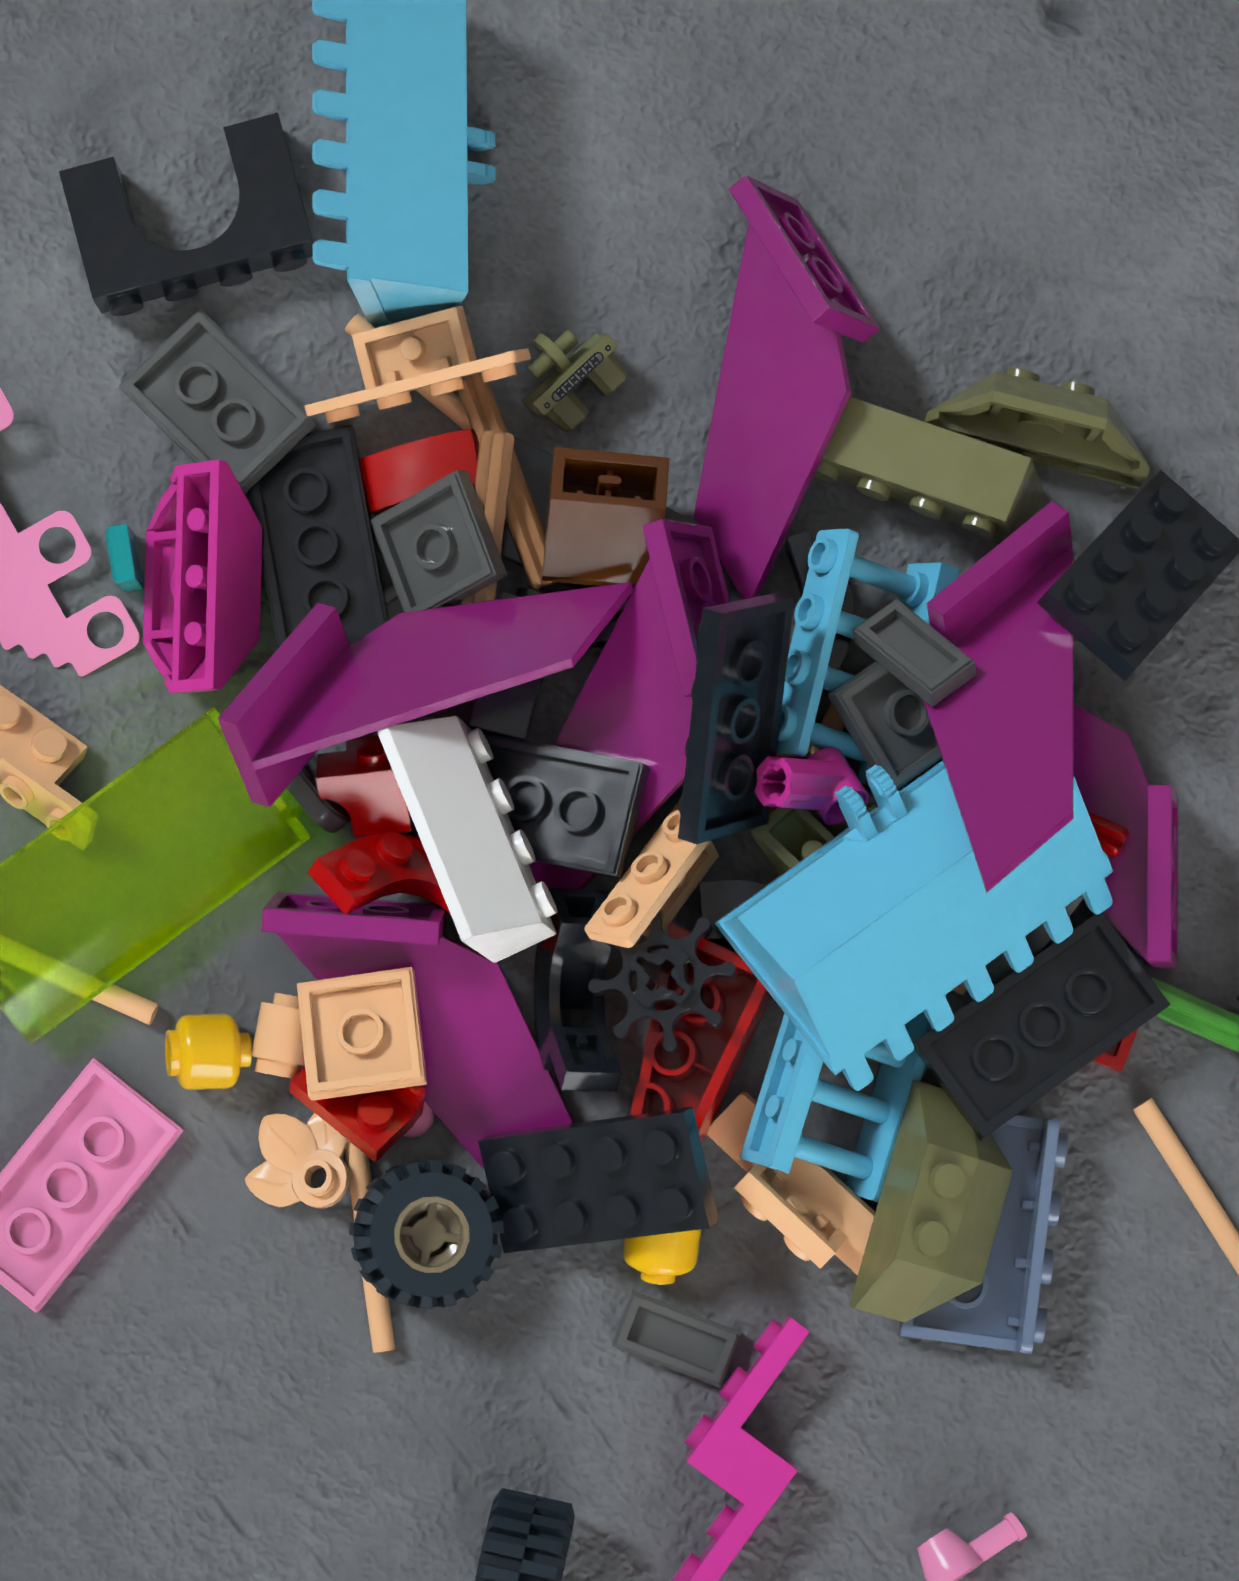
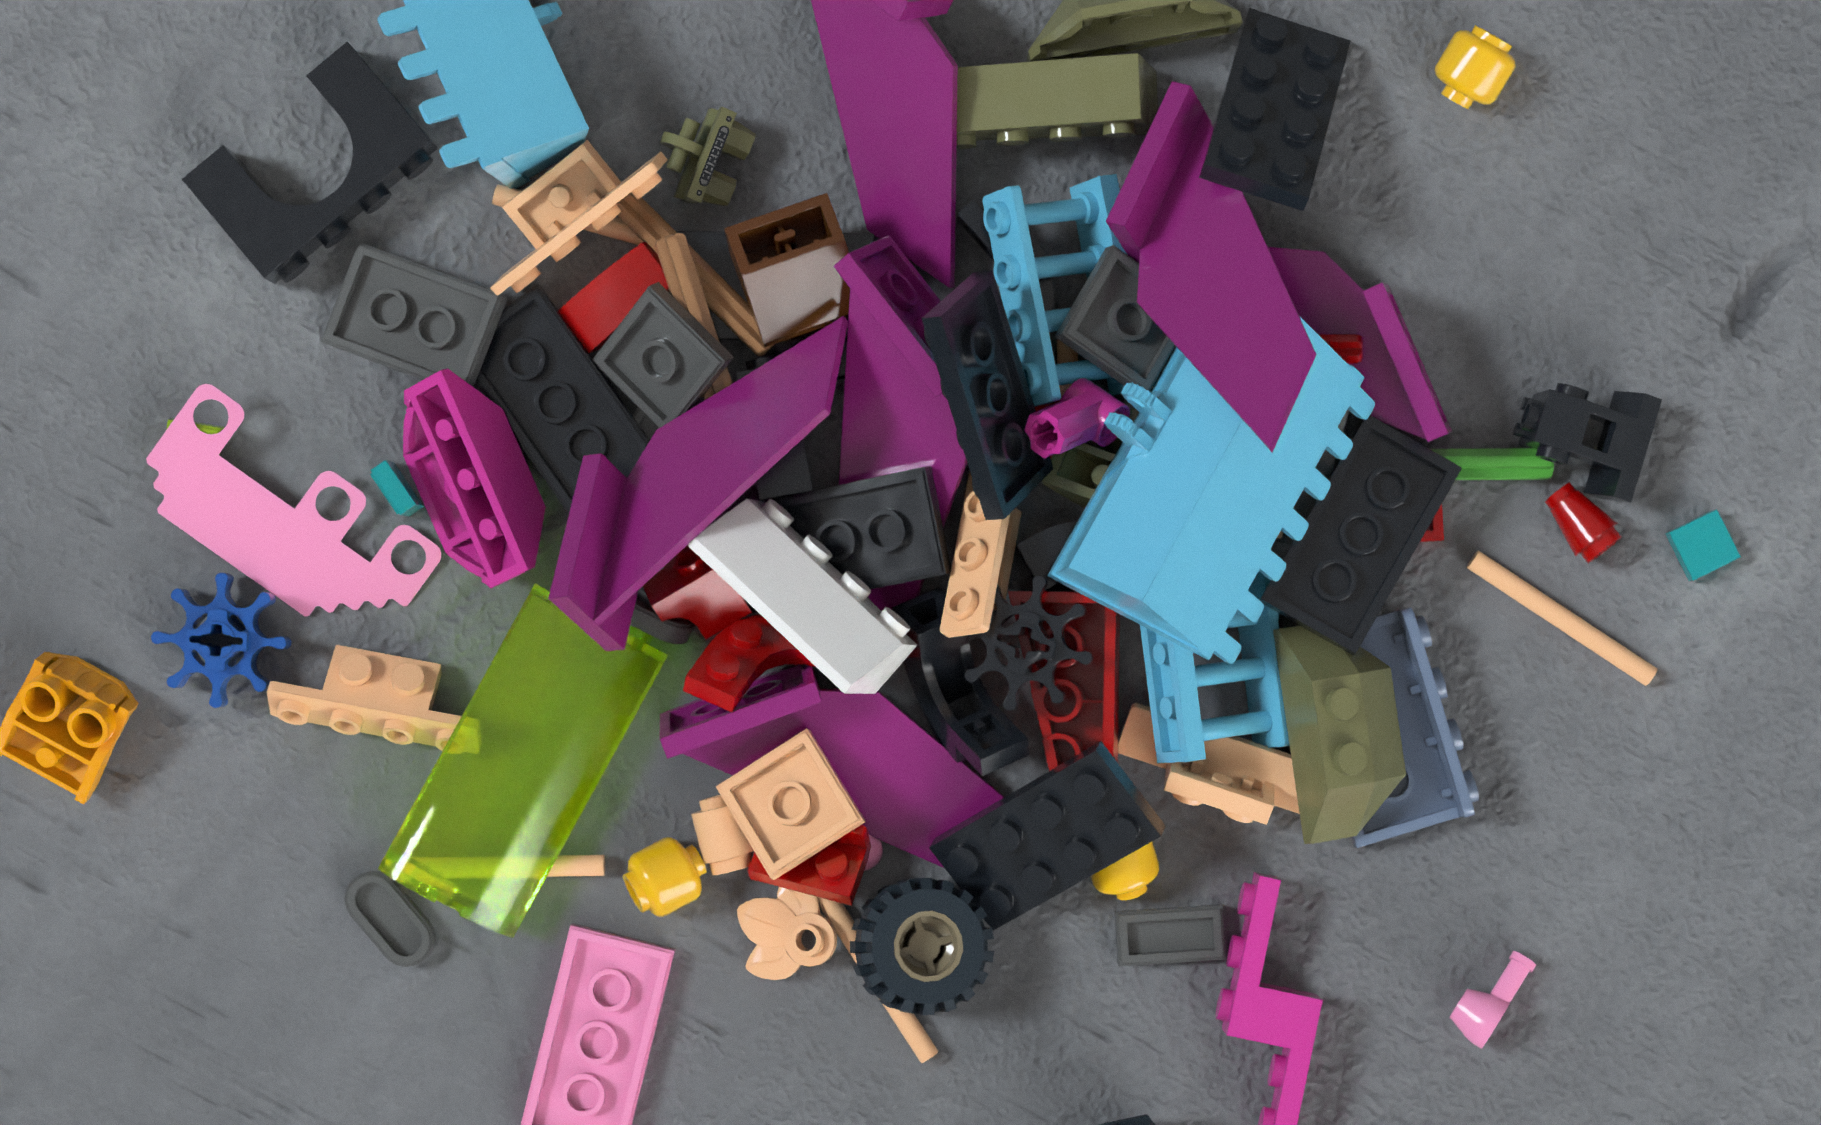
camera: 25 degrees left, 5 degrees up
dark grey tile [853,599,976,707] -> none

